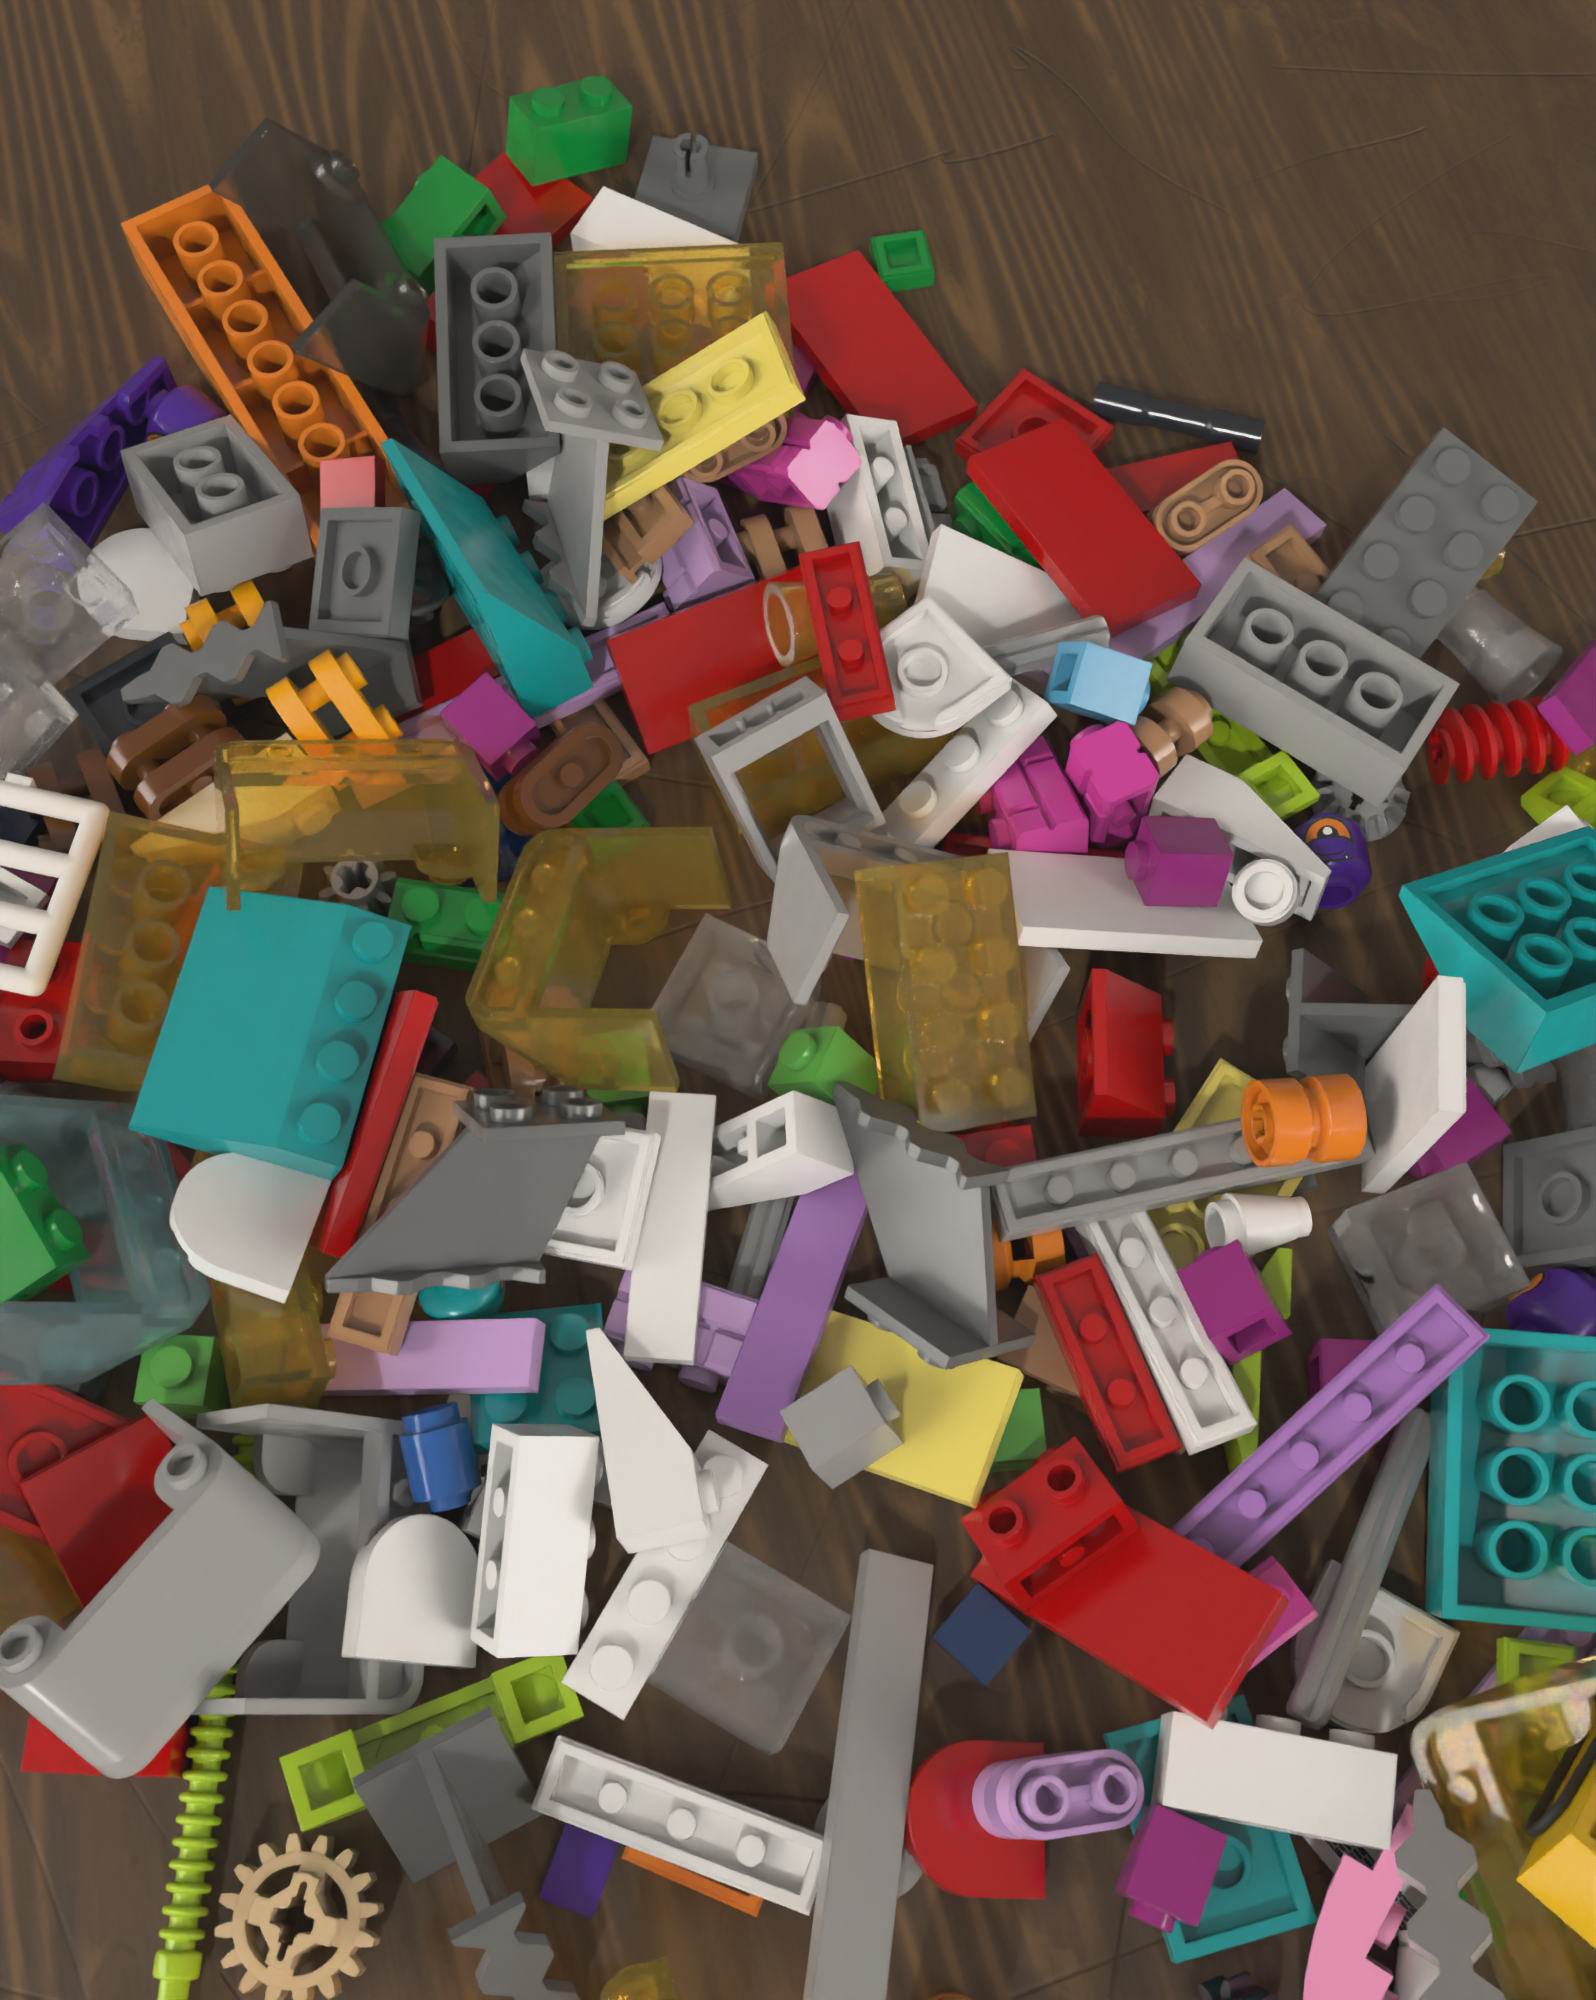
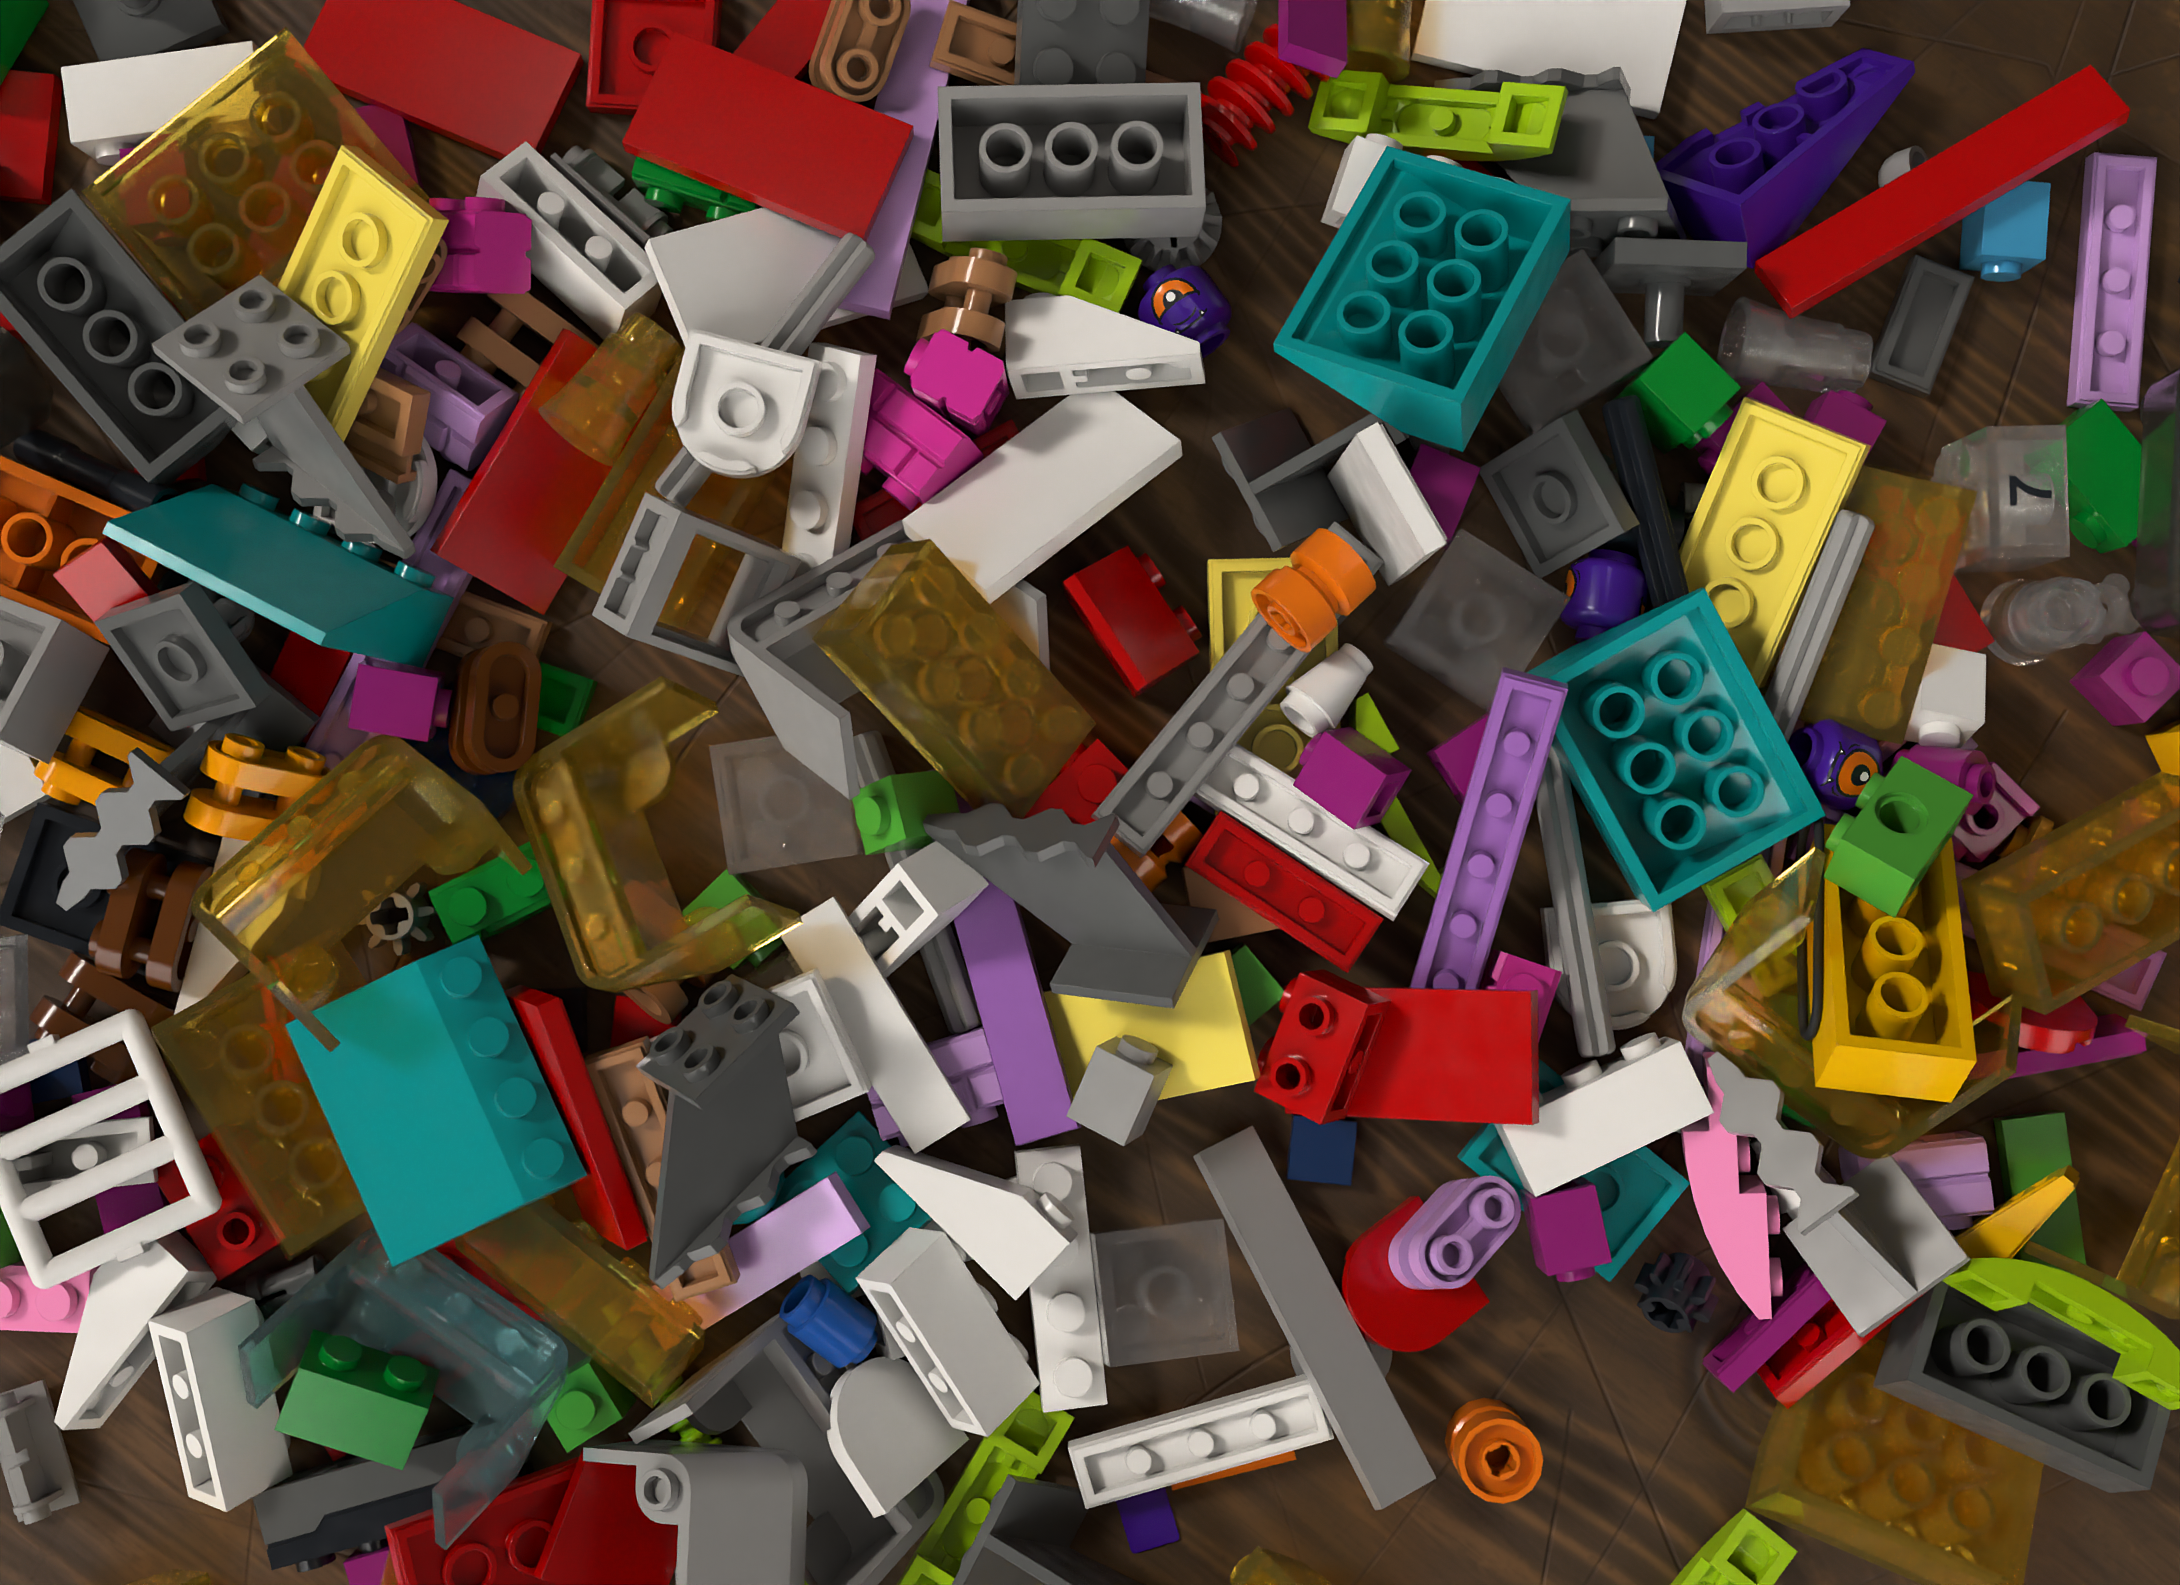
camera: 40 degrees left, 20 degrees up
white tile [169,1153,331,1303] -> none
red tile [798,541,896,722] -> none
brick [1043,641,1153,725] -> none
magenta brick [1124,816,1234,907] -> none
white tile [1232,859,1300,926] -> none

